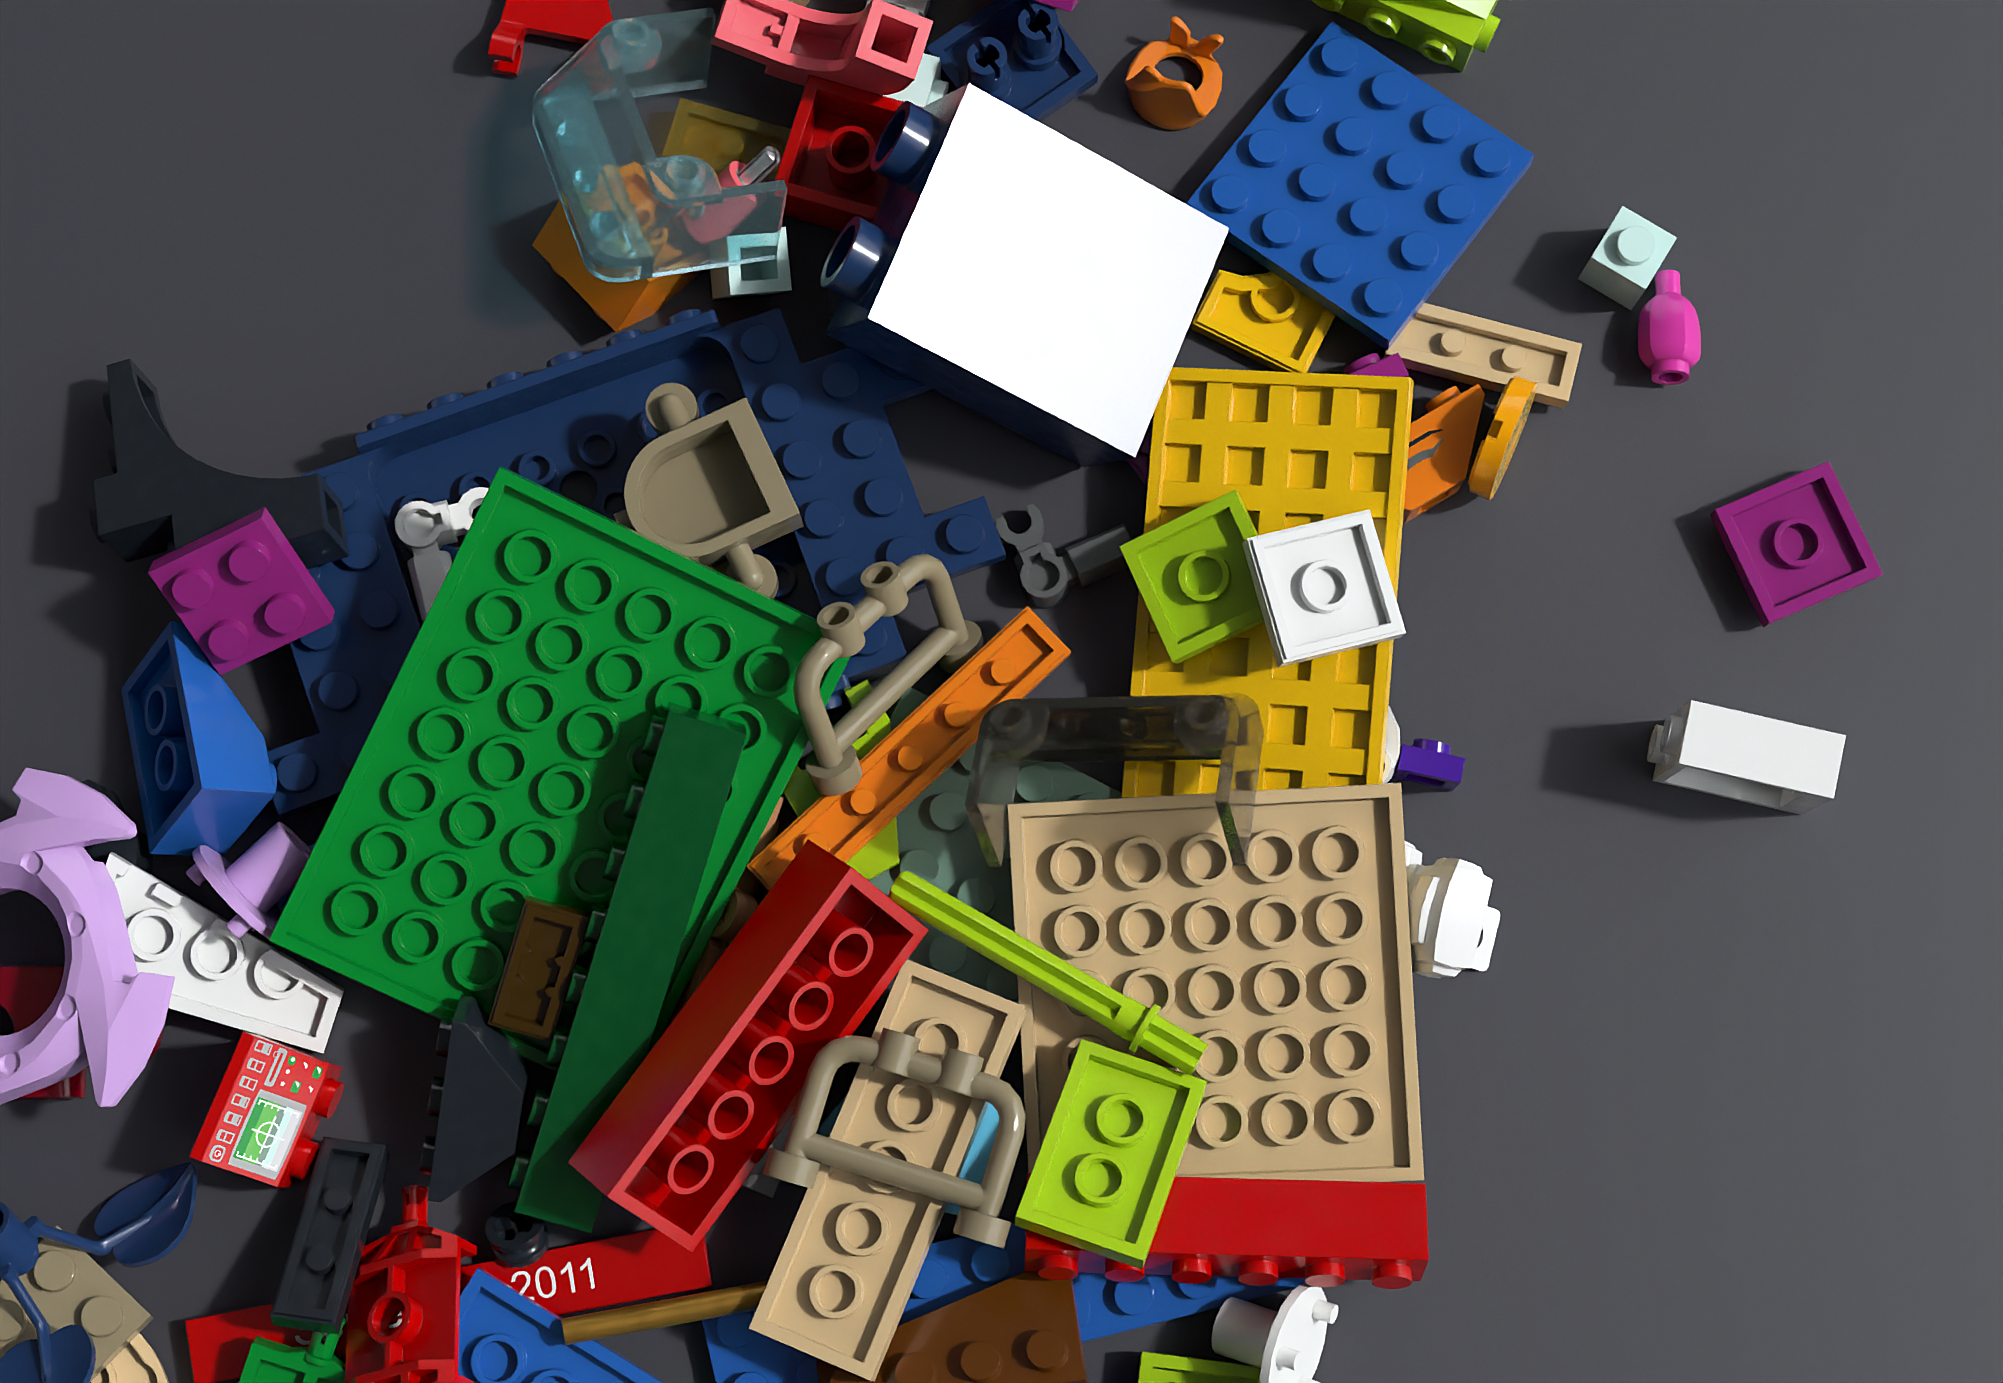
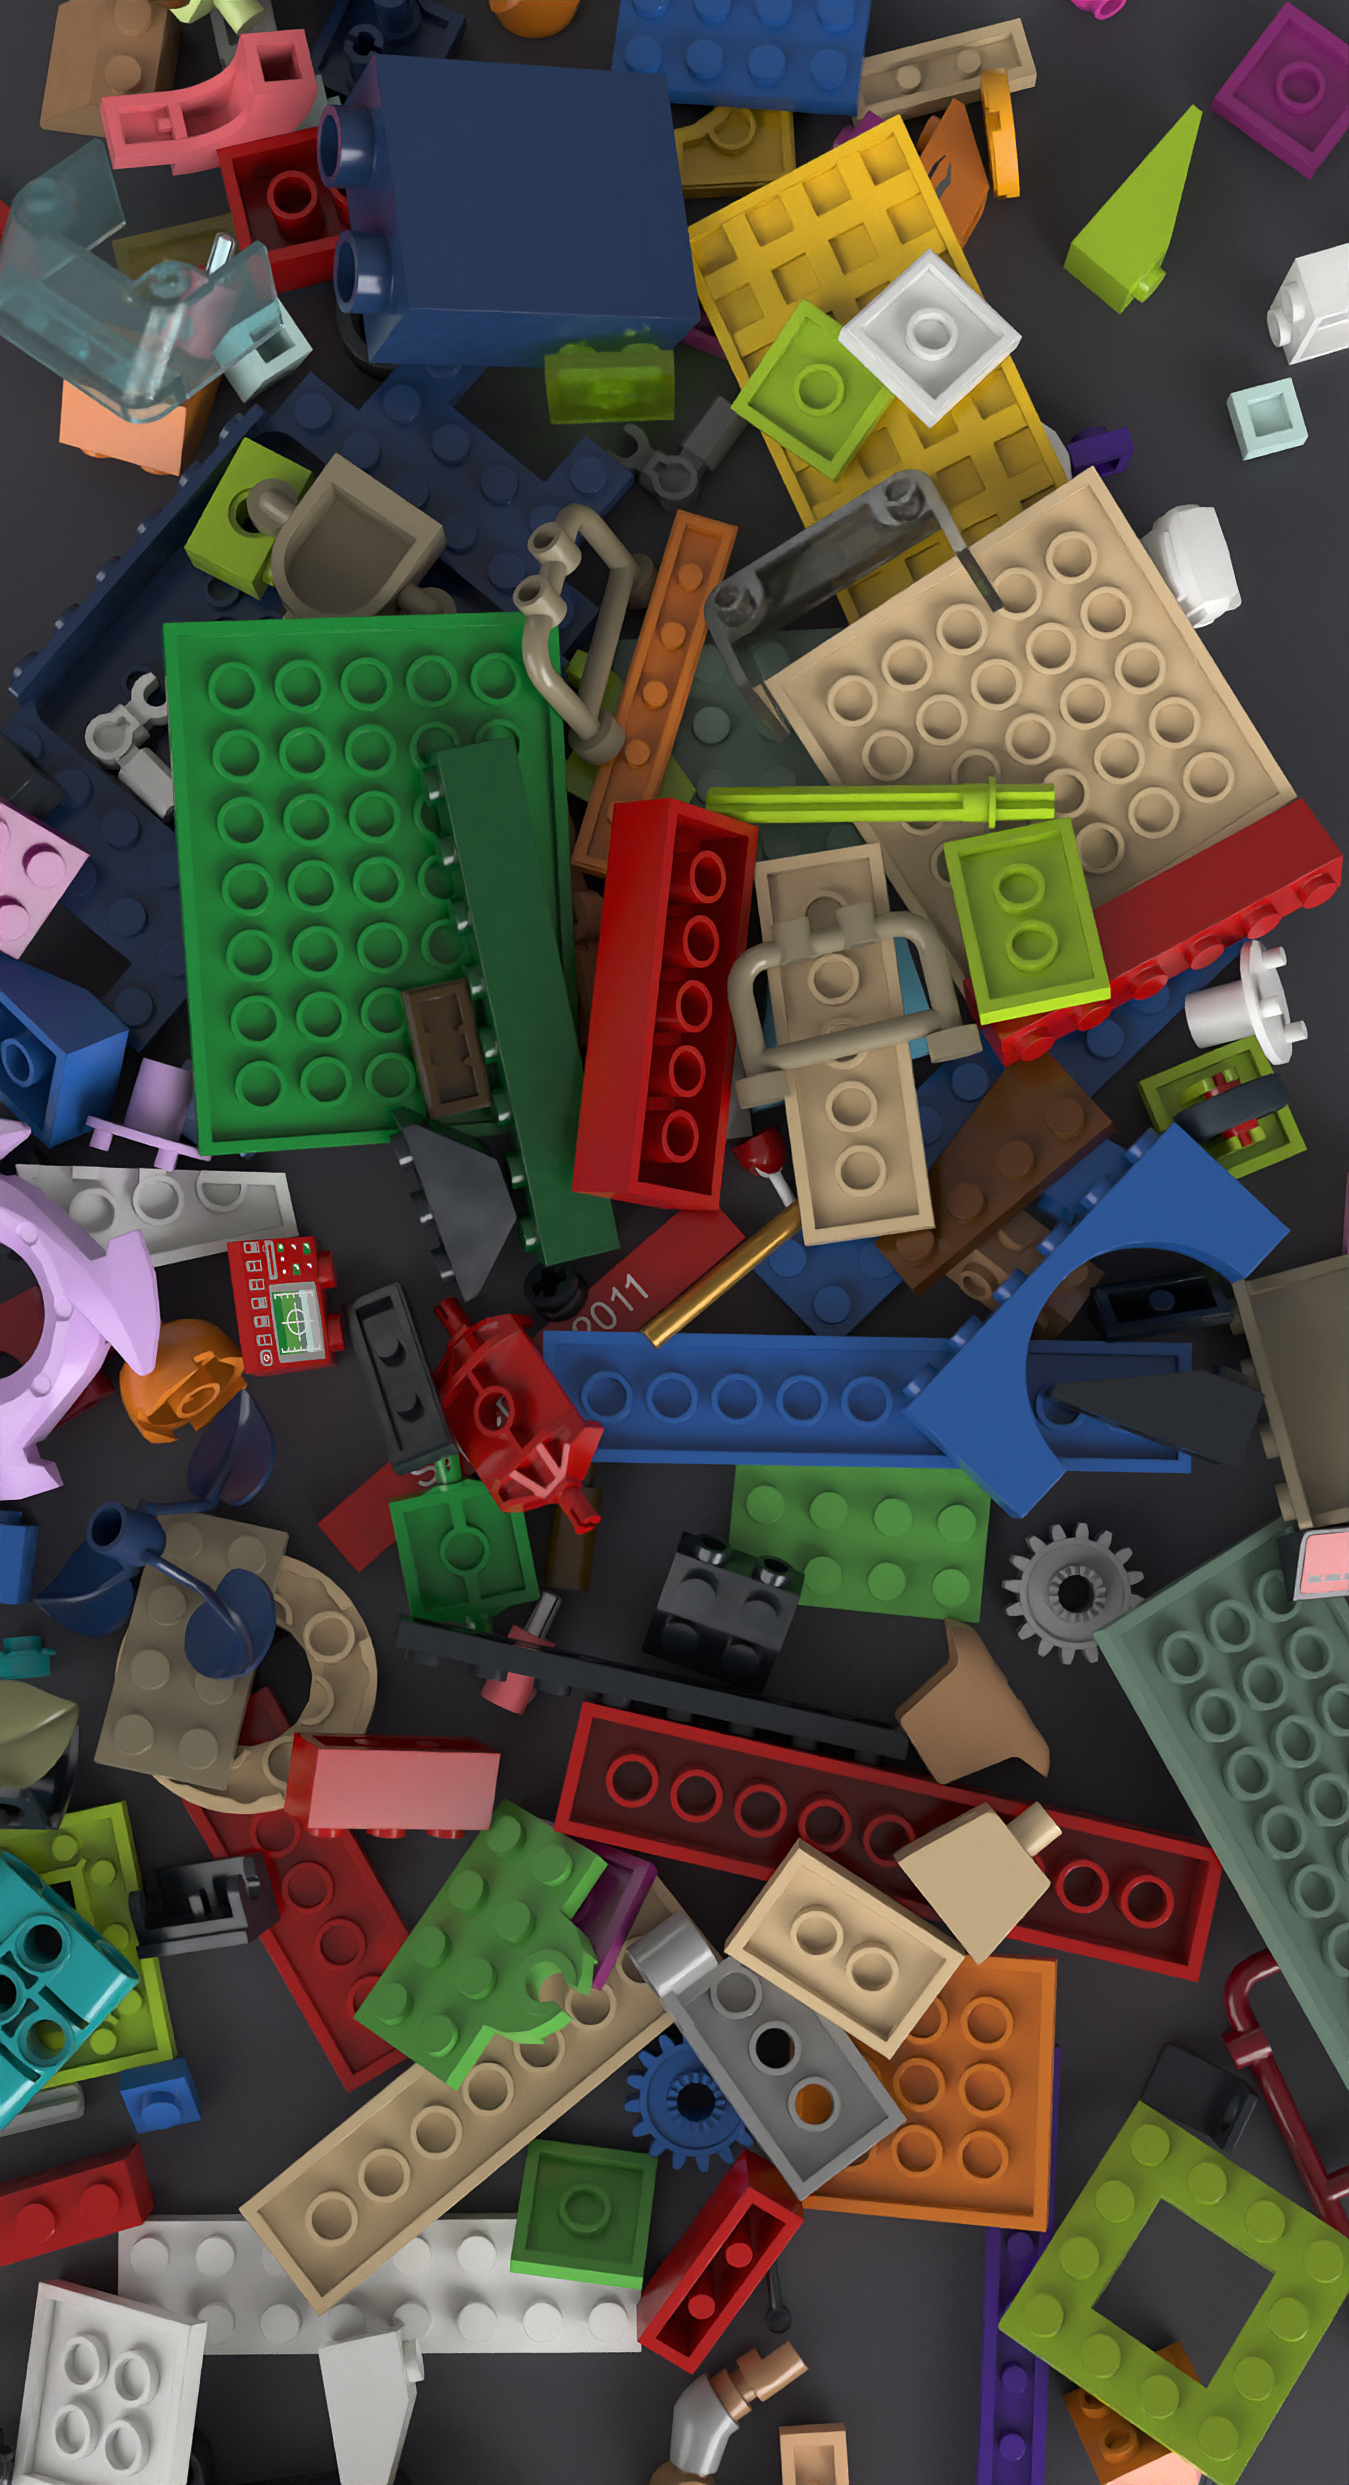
camera: 30 degrees left, 5 degrees up
none -> orange cylinder [119,1319,248,1443]
none -> lime brick [184,437,315,601]
none -> clear neon green plate [545,343,674,424]
none -> red hinge [731,1124,796,1207]
none -> lime slope [1063,104,1202,314]
none -> light aqua plate [1226,377,1308,461]

